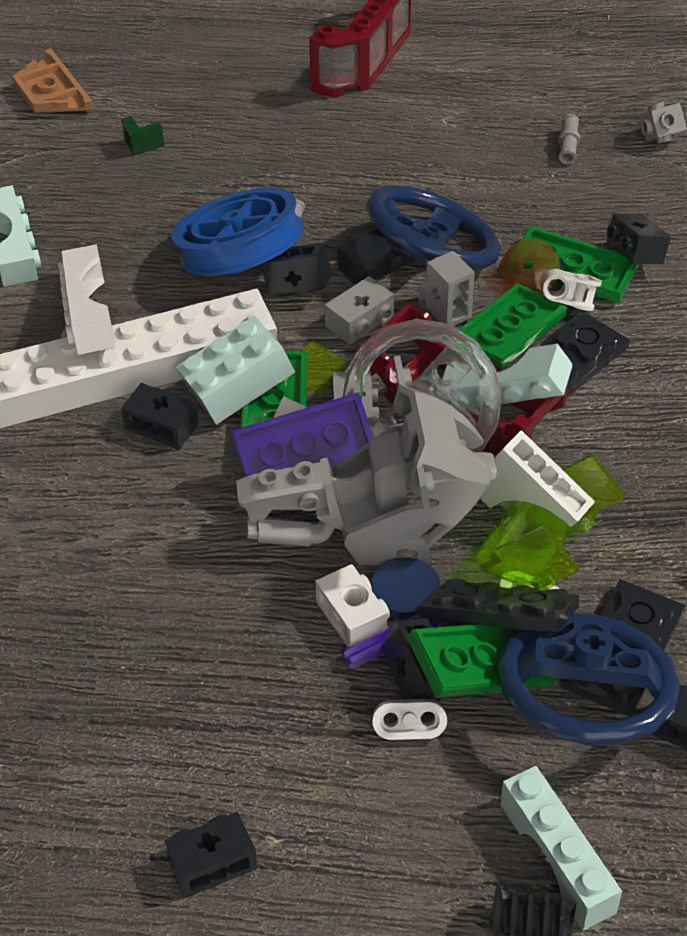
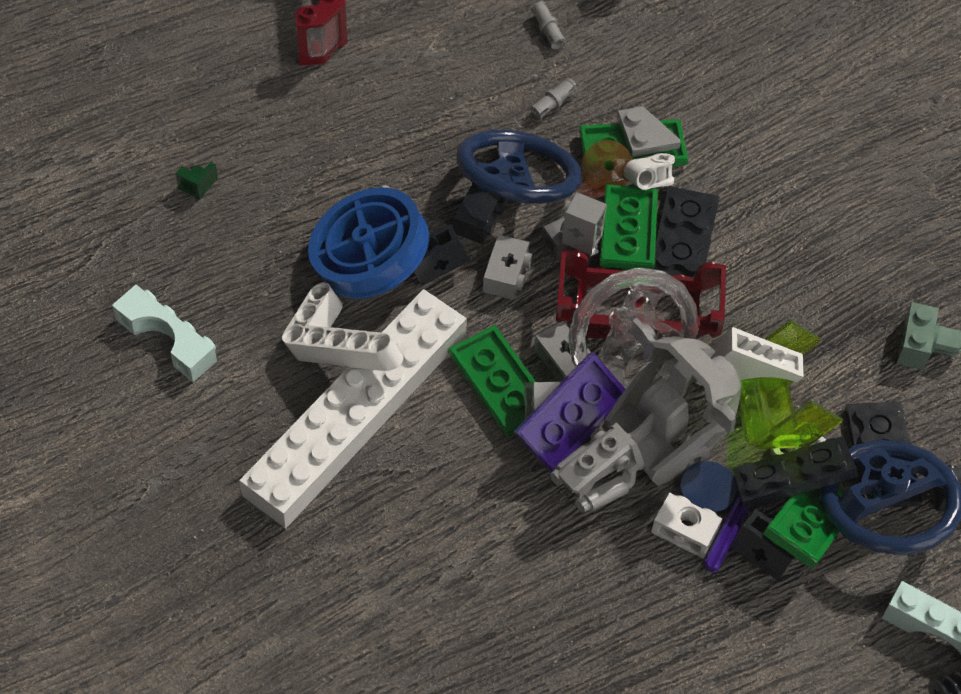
camera: 35 degrees left, 10 degrees up
medium nougat wing [12,48,93,113] -> none
white arch [58,244,116,355] -> none
black brick [121,383,199,450] -> none
light aqua brick [176,315,295,425] -> none
clear neon green piece [300,341,353,396] -> none
white plate [372,699,447,740] -> none
light aqua arch [438,344,573,409] -> none
black brick [606,213,671,264] -> none
none -> white beam [282,282,403,371]
none -> light grey pin [530,77,577,120]
none -> light grey wing [617,106,681,157]

